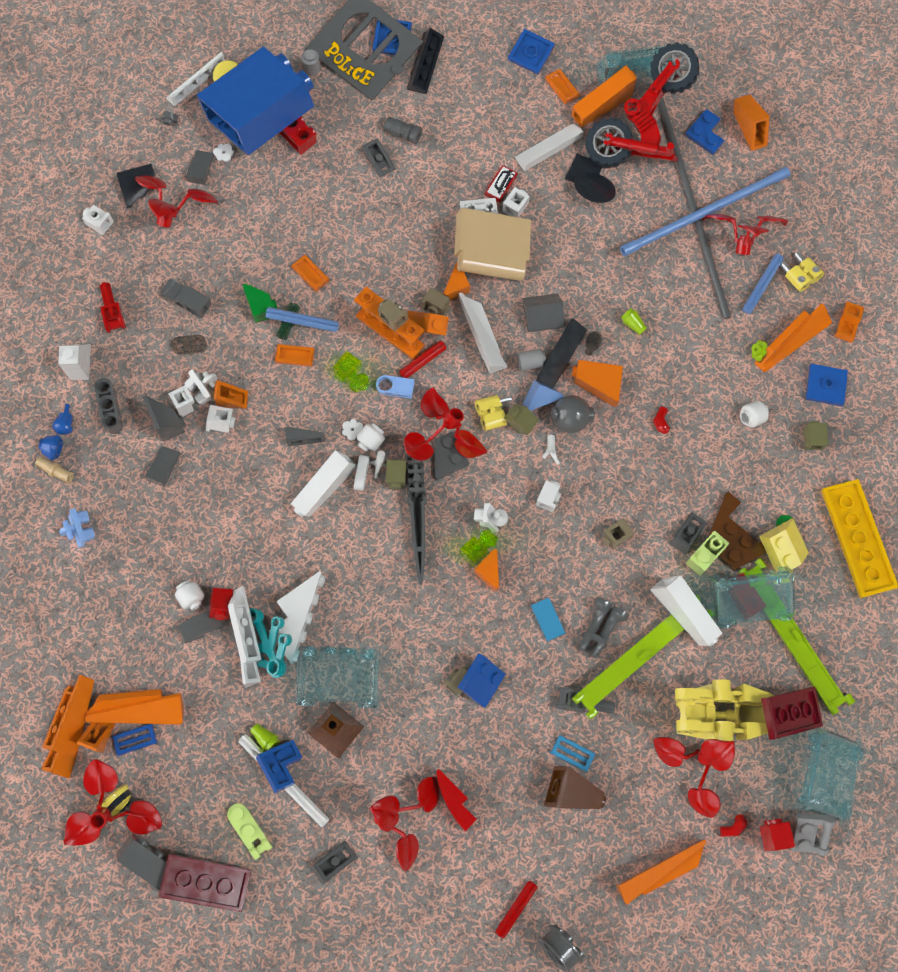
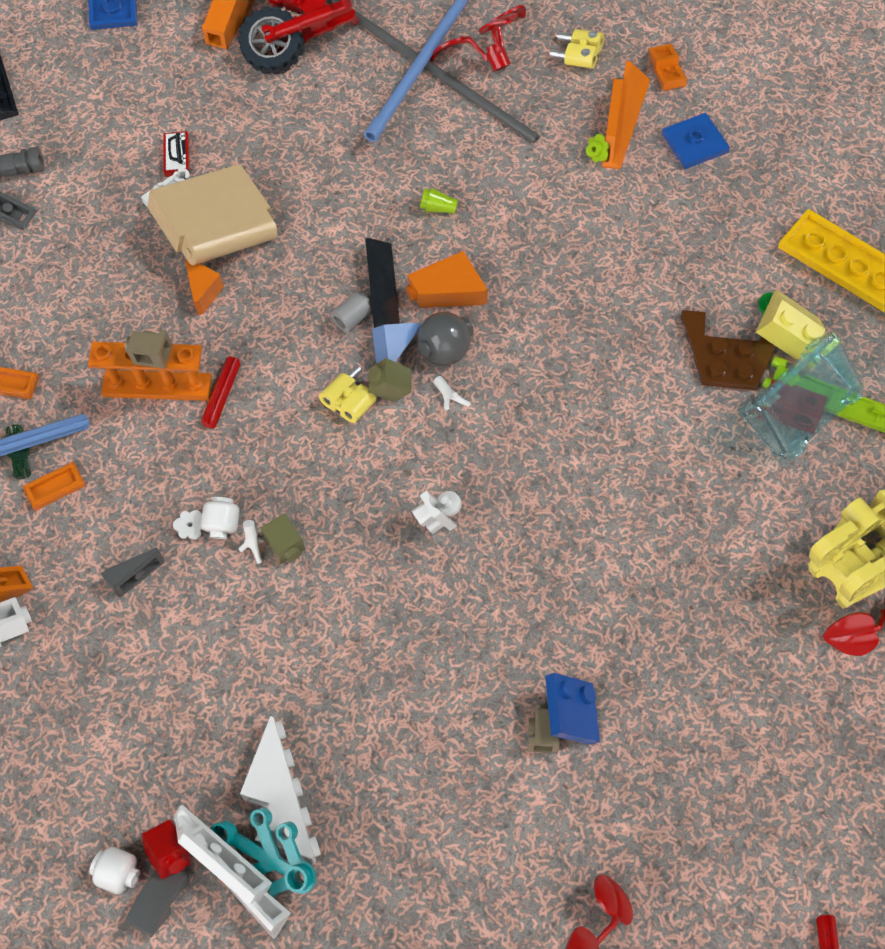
camera: 30 degrees left, 10 degrees down
white slope [291,450,357,517] -> none
clear light blue windscreen [296,646,380,708] -> none
reddish brown slope [308,701,364,759] -> none
clear neon green brick [333,351,369,393] -> none
white beam [354,455,370,491] -> none
light blue piece [376,375,415,399] -> none
red plant [404,387,487,461] -> none
dark grey piece [406,454,427,585] -> none
orange slope [407,310,449,336] -> none
dark tan brick [421,287,451,316] -> none
dark grey wing [435,432,469,481] -> none
red slope [436,769,477,832] -> none
white wedge [459,292,507,374] -> none
clear neon green brick [459,529,499,568] -> none
orange slope [474,549,499,591] -> none
white brick [502,187,530,217] -> none
white slope [515,124,584,171] -> none
dark grey slope [522,293,564,332] -> none
dark azure tile [531,598,565,642] -> none
white brick [536,480,561,513] -> none
reddish brown slope [544,766,606,809] -> none
orange tile [545,68,579,104] -> none
dark azure tile [550,735,595,772] -> none
dark grey connector [556,687,615,714] -> none
black piece [565,153,603,183] -> none
lime piece [572,594,714,720] -> none
black shield [574,172,616,203] -> none
dark grey piece [579,597,629,658] -> none
clear smoke cylinder [585,331,602,355] -> none
dark tan brick [602,518,634,550] -> none
white slope [650,575,722,646] -> none
red arm [653,406,670,434] -> none
dark grey slope [669,512,707,554] -> none
yellowish green slope [686,531,729,576] -> none
white head [740,400,769,428] -> none
medium blue axle [742,253,784,314] -> none
olive brick [803,421,829,450] -> none

